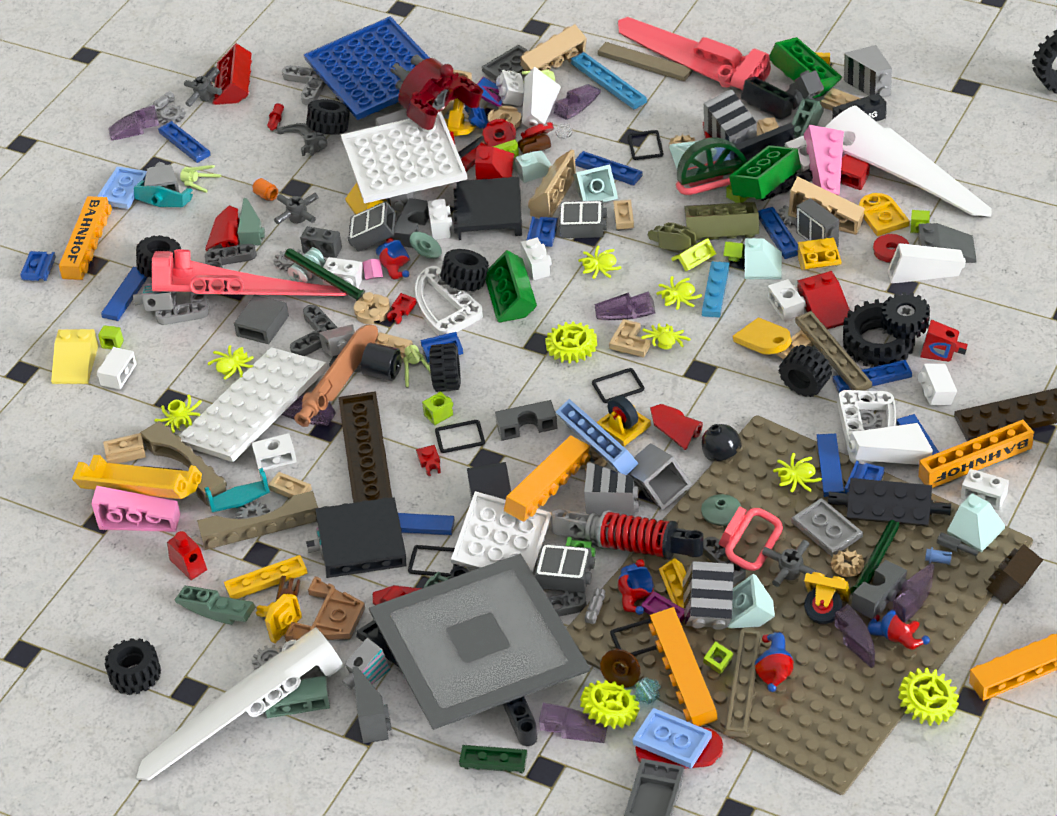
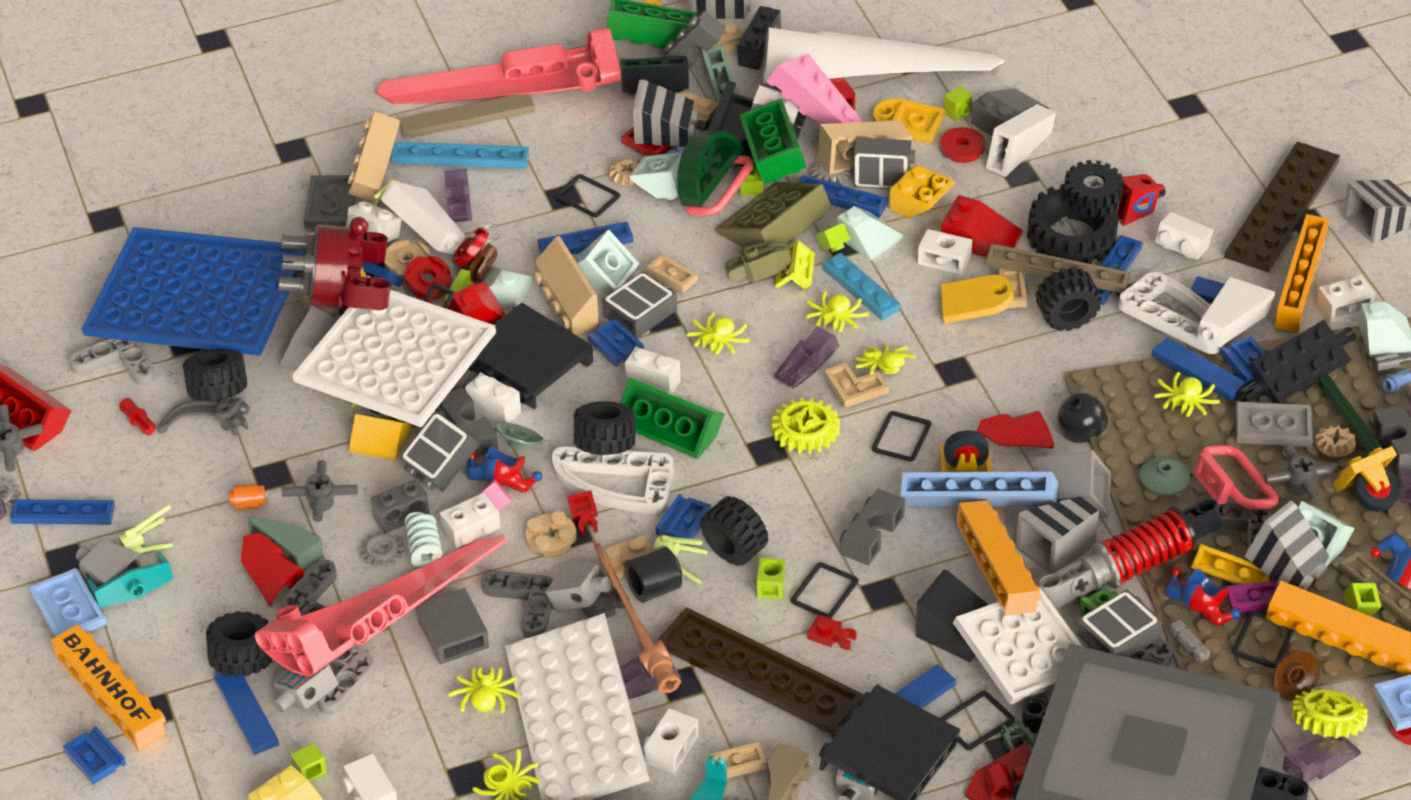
camera: 50 degrees left, 0 degrees up
dark green axle [284,248,365,301] -> none
clear light blue gear [634,677,661,704] -> none

